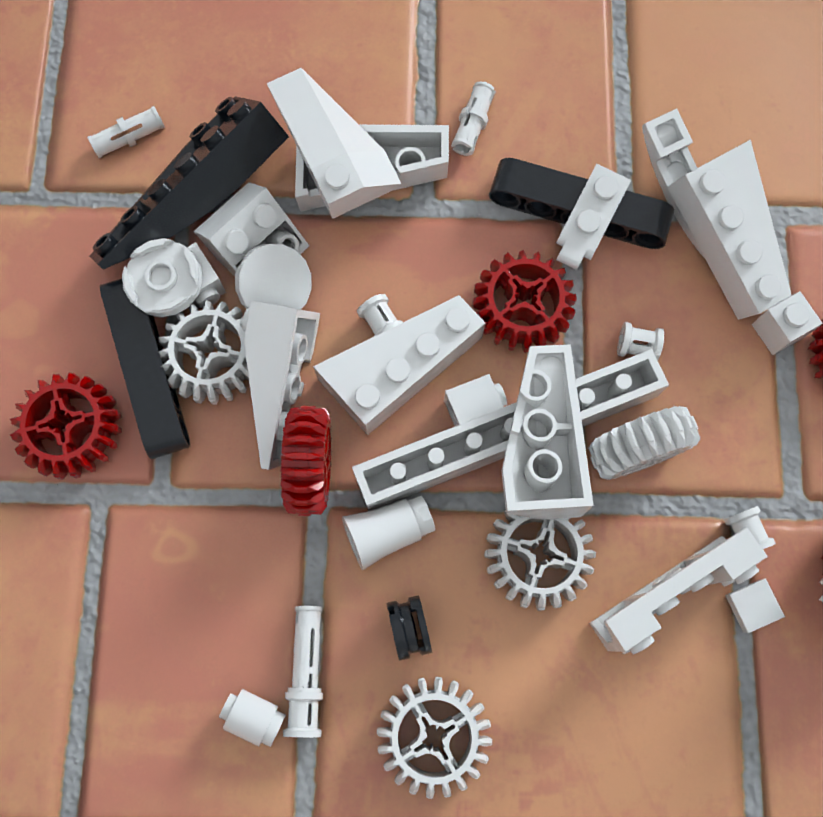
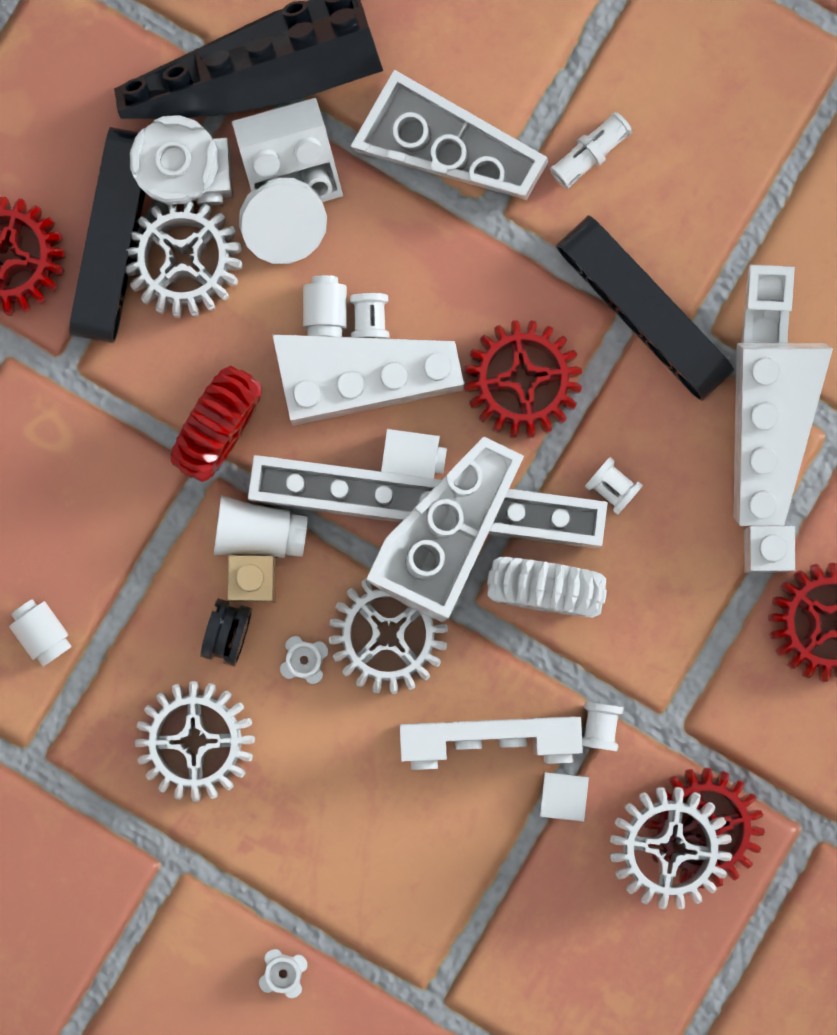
camera: 30 degrees right, 10 degrees up
white wedge [242,300,320,470] -> none
white wedge [267,68,401,219] -> none
white pin [283,606,323,738] -> none
white hinge [556,164,631,270] -> none
none -> tan brick [228,555,276,603]
none -> white plate [280,636,328,684]
none -> white brick [303,275,347,337]

